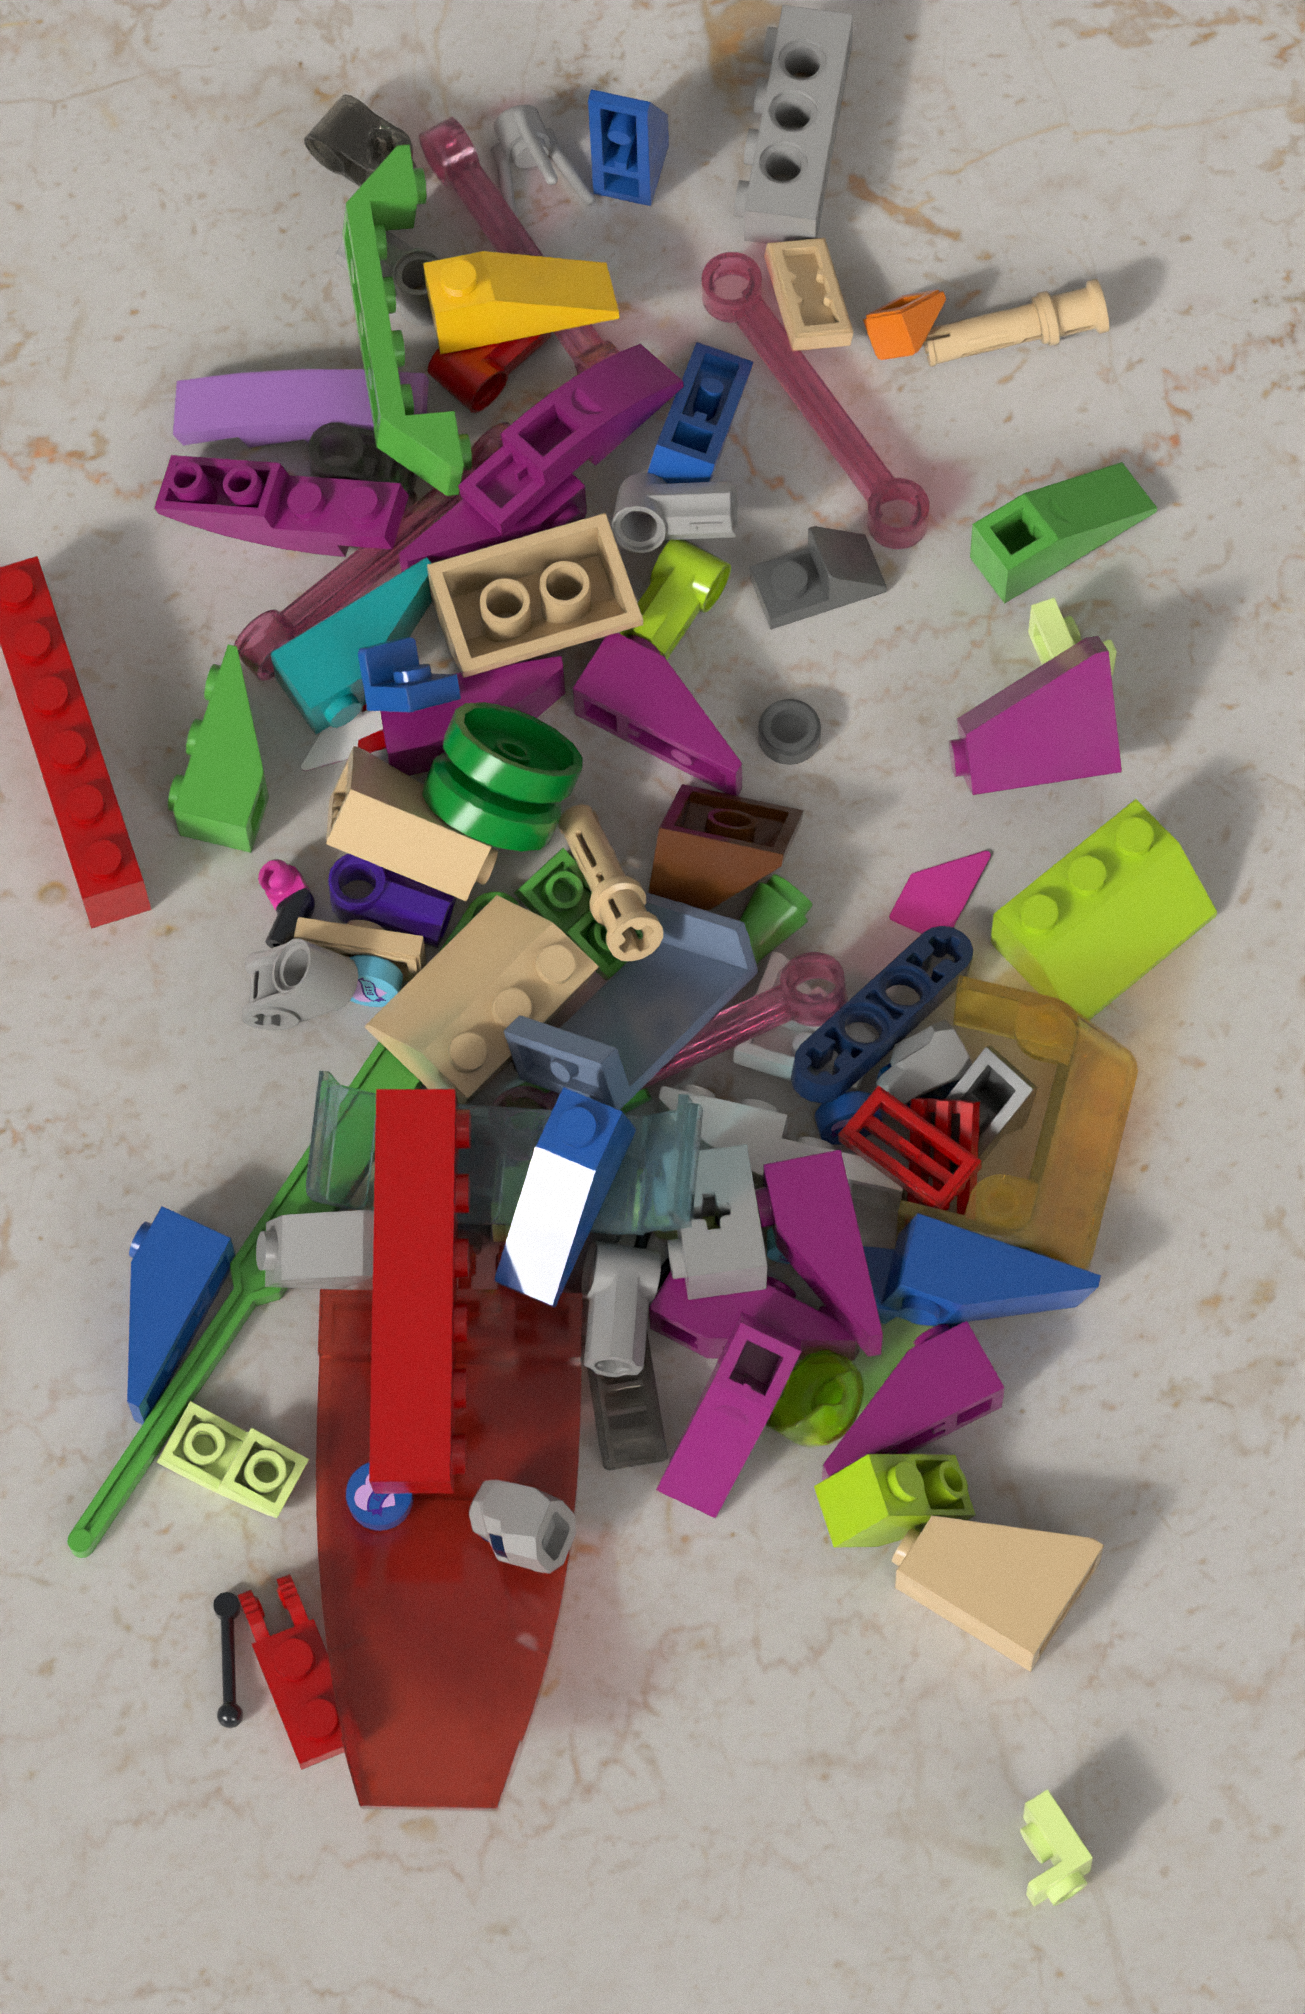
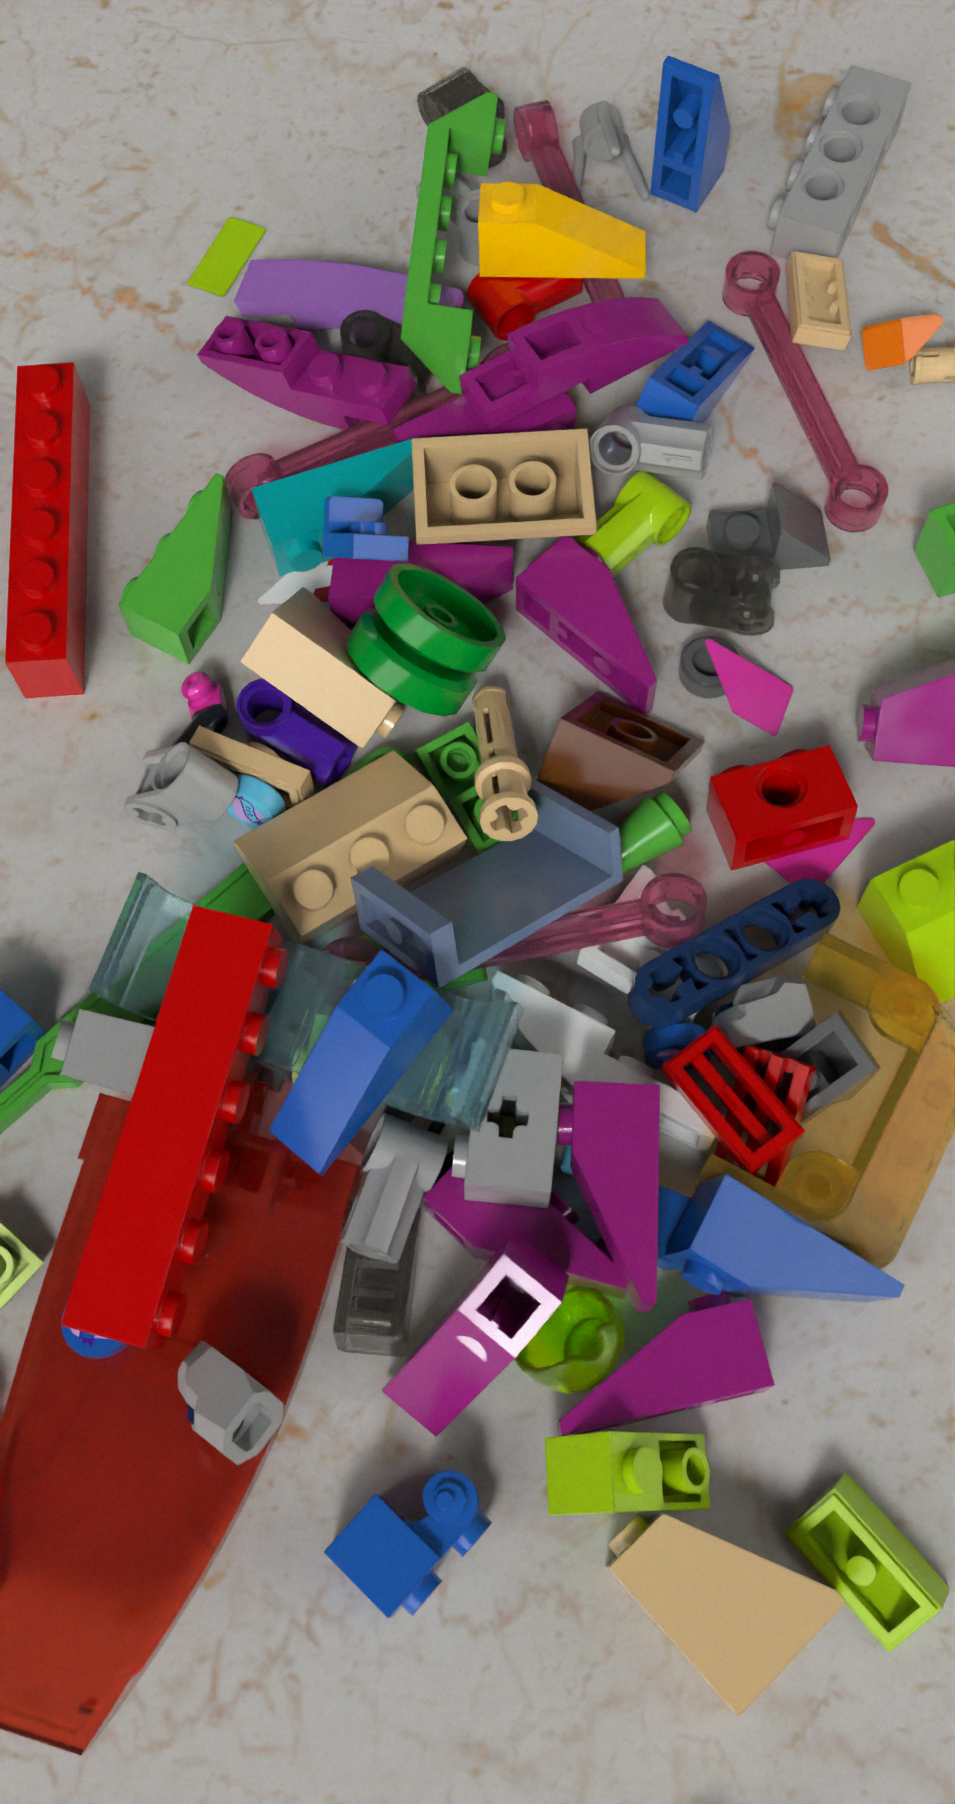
camera: 15 degrees right, 0 degrees up
none -> lime sticker [187,217,265,297]
none -> blue brick [324,1470,493,1619]
none -> clear smoke piece [662,547,781,636]
none -> dark pink sticker [705,639,793,736]
none -> red brick [706,745,858,871]
none -> lime slope [784,1473,949,1653]

